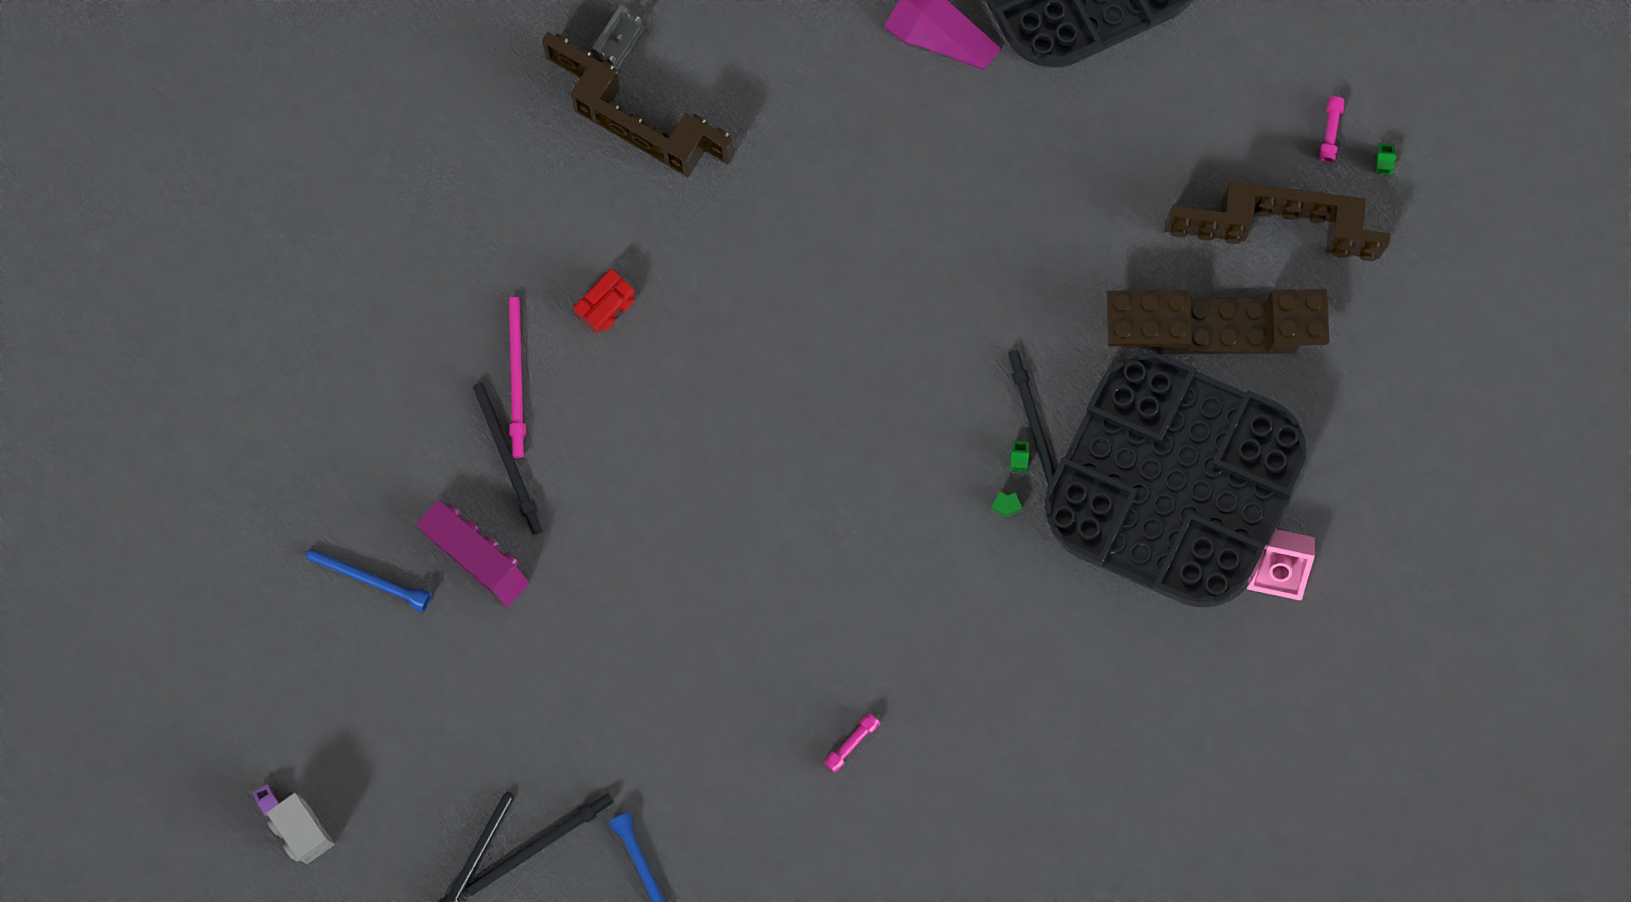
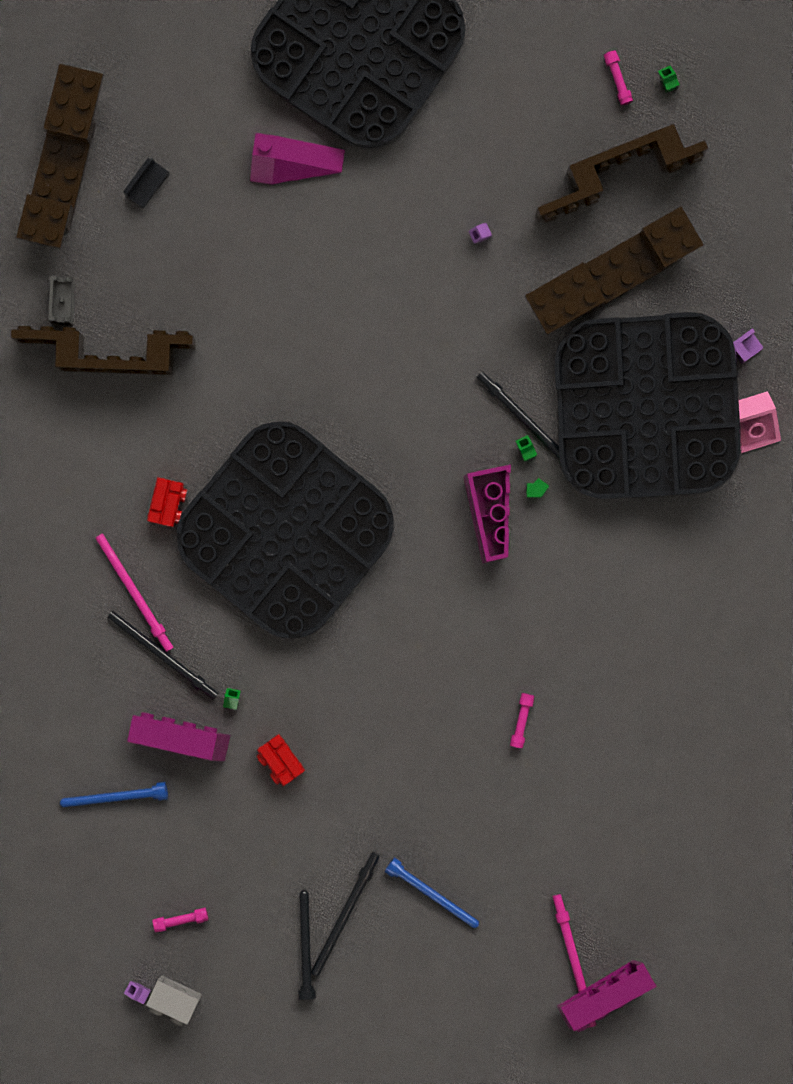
camera: 30 degrees left, 10 degrees up
none -> dark pink bar [153,907,208,933]
none -> black plate [177,421,394,639]
none -> green piece [223,688,241,710]
none -> red brick [256,734,305,786]
none -> magenta wedge [463,464,511,564]
none -> medium lavender piece [468,223,492,244]
none -> medium lavender panel [733,328,763,364]

